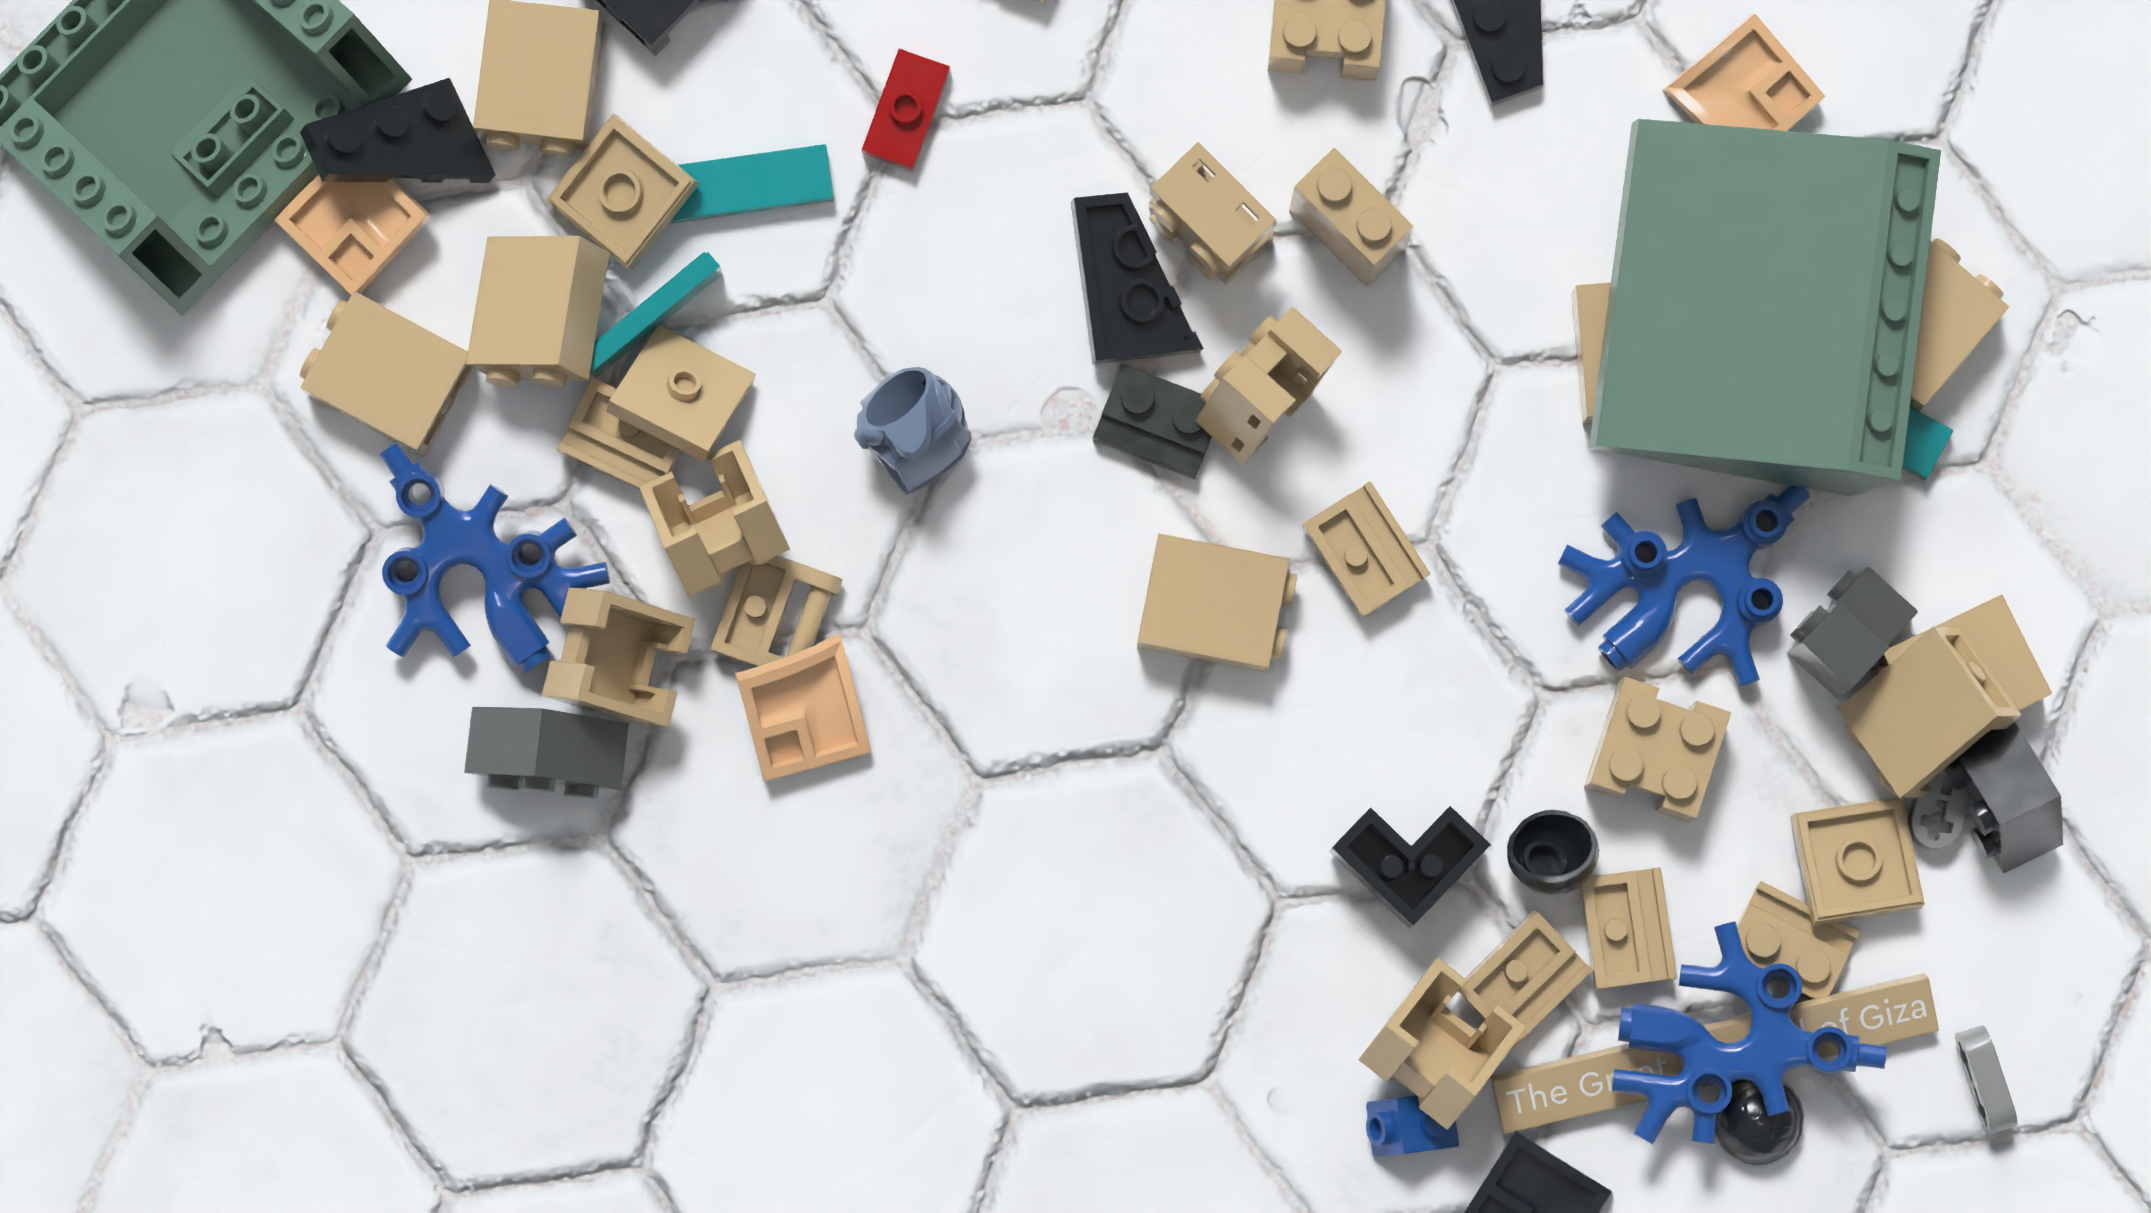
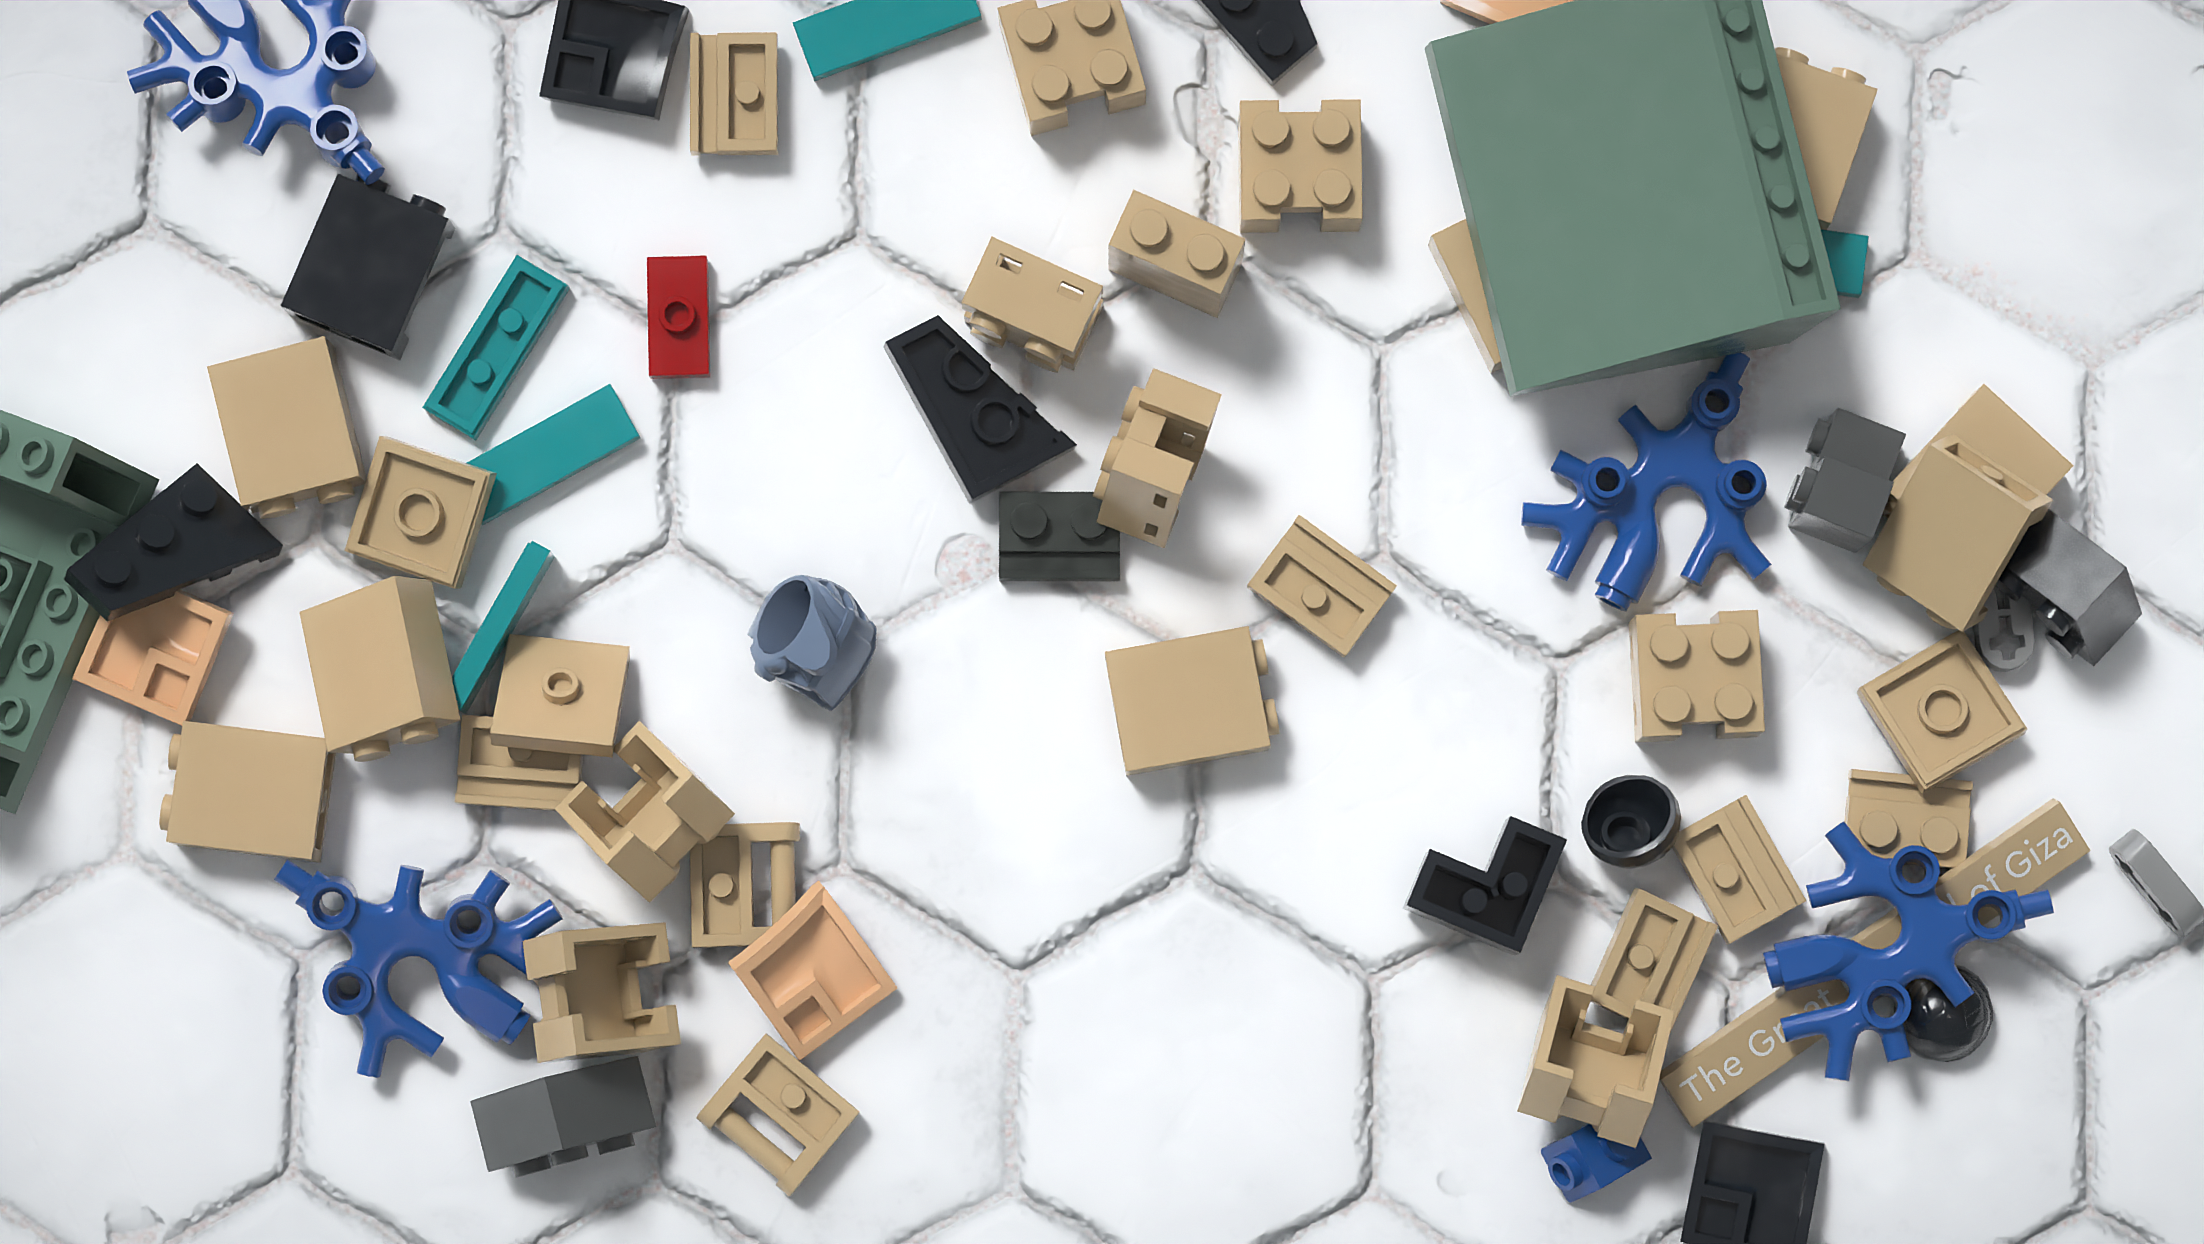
camera: 20 degrees left, 0 degrees up
none -> teal tile [422,255,570,441]
none -> tan plate [696,1033,860,1197]
none -> tan piece [1238,99,1363,233]

